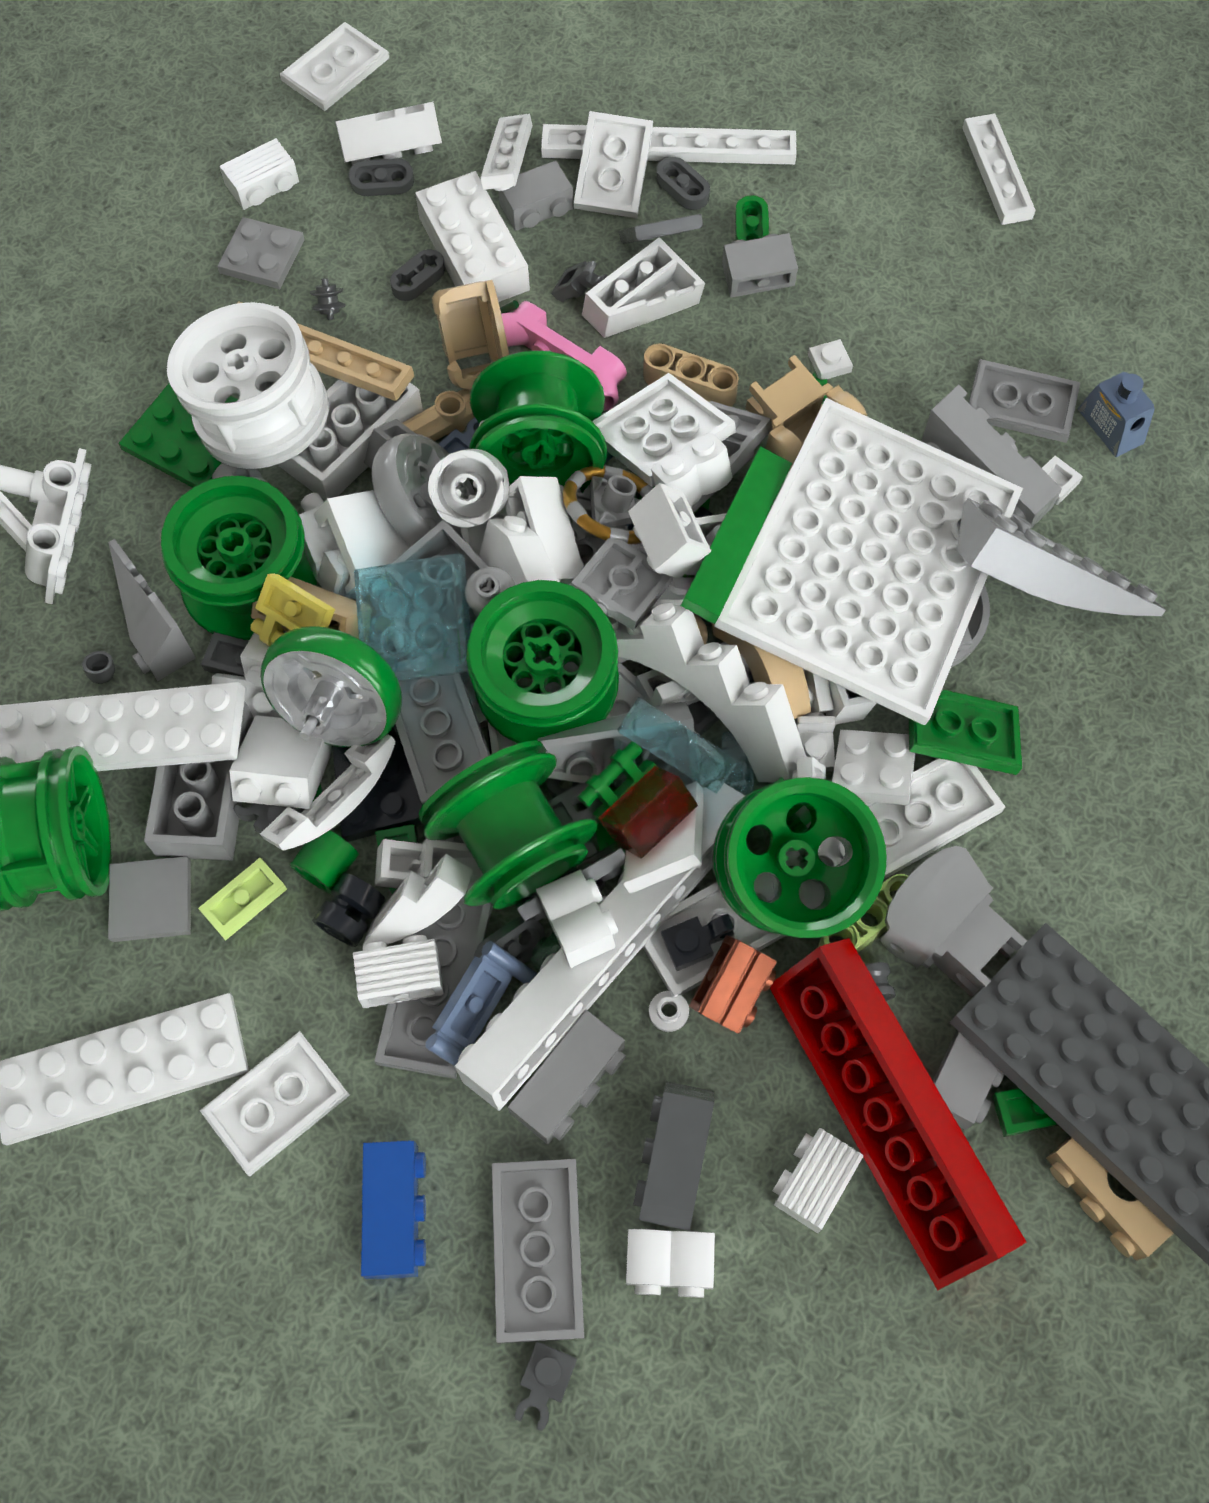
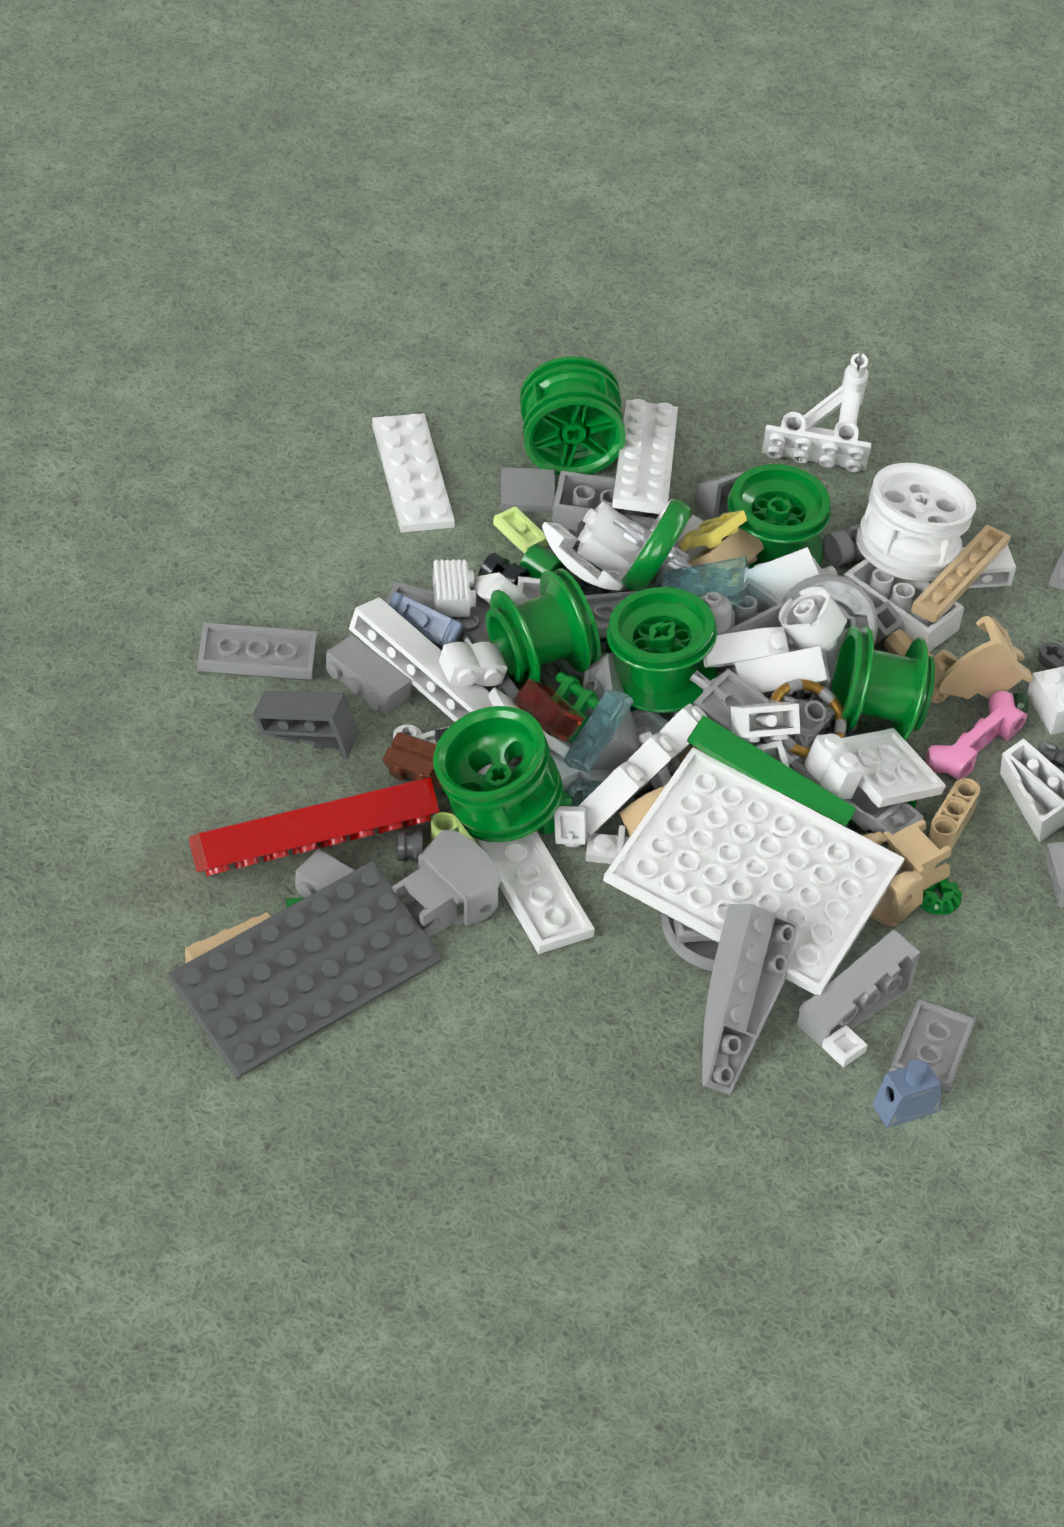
camera: 90 degrees right, 20 degrees down
dark grey hinge [82,651,115,684] -> none
white tile [200,1031,350,1176] -> none
dark grey wheel [310,278,346,320] -> none
blue brick [361,1141,426,1279] -> none
dark grey plate [515,1342,577,1431] -> none
white brick [626,1229,715,1298] -> none
white brick [772,1128,864,1233] -> none
white plate [808,339,853,380] -> none
white plate [832,729,915,805] -> none
green tile [909,689,1022,775] -> none

